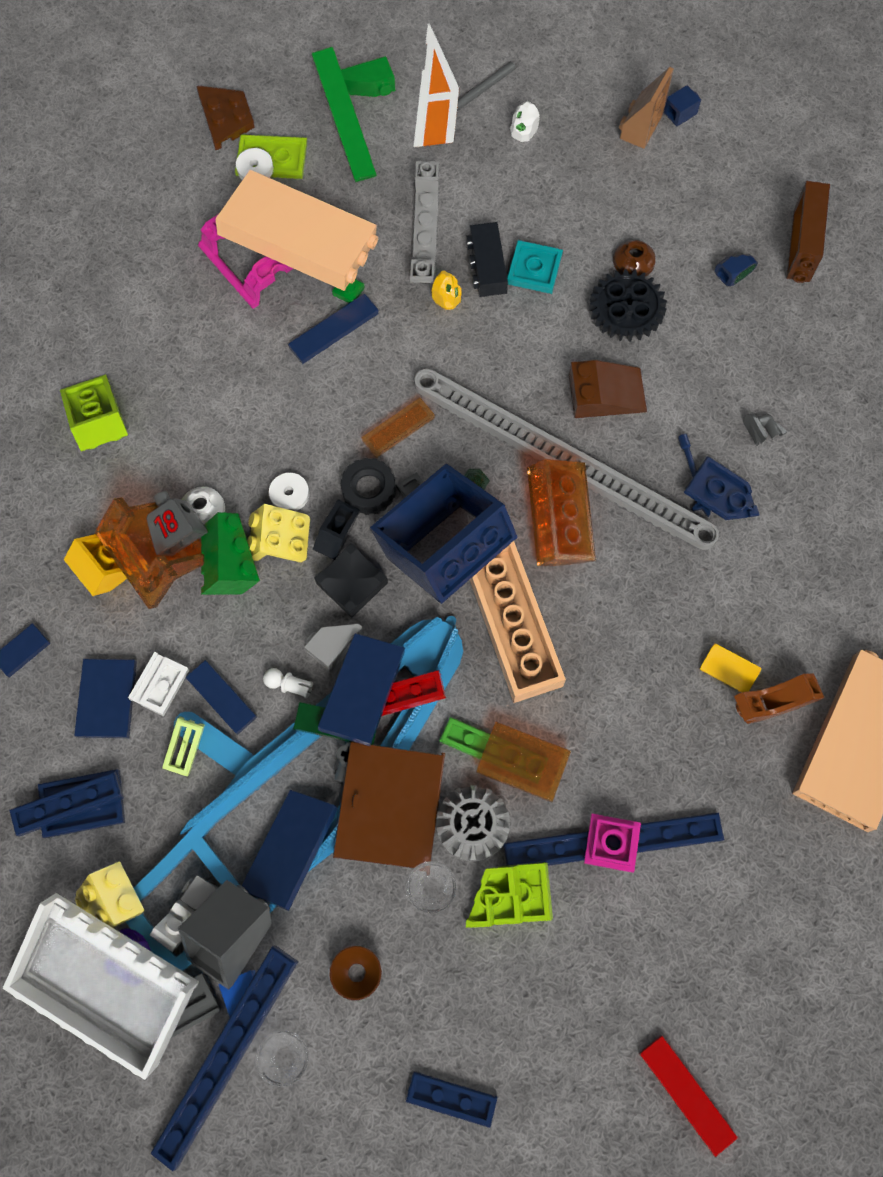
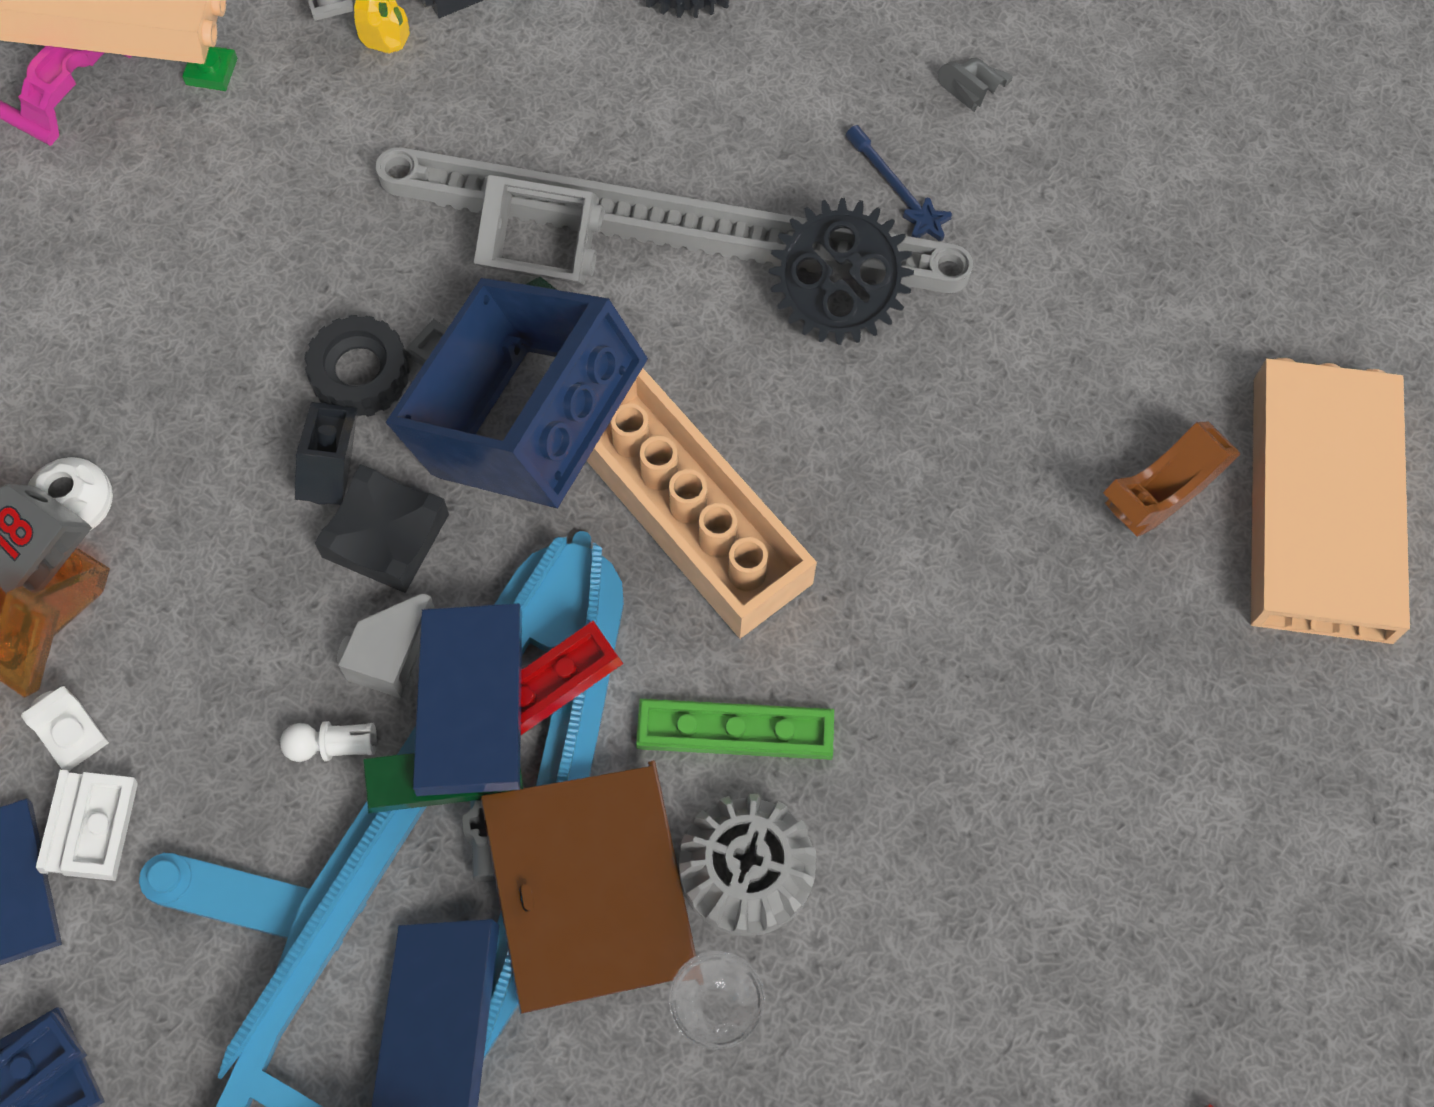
camera: 25 degrees left, 5 degrees down
yellowish green tile [162,717,205,777] -> none
dark blue tile [185,660,257,735] -> none
green wedge [201,512,260,595] -> none
light yellow bracket [247,504,310,563] -> none
white piece [269,473,309,511] -> none
dark blue tile [288,293,379,365] -> none
clear orange tile [362,398,435,459] -> none
lime slope [465,862,553,928] -> none
clear orange tile [476,722,571,803] -> none
dark blue tile [503,813,724,866] -> none
clear orange slope [527,459,596,566] -> none
reddish brown slope [569,360,647,418] -> none
dark pink piece [584,813,641,873] -> none
dark blue tile [684,456,760,520] -> none
yellow slope [699,643,762,692] -> none
none -> white bracket [21,686,109,771]
none -> light grey window [474,175,604,285]
none -> black gear [768,198,914,345]

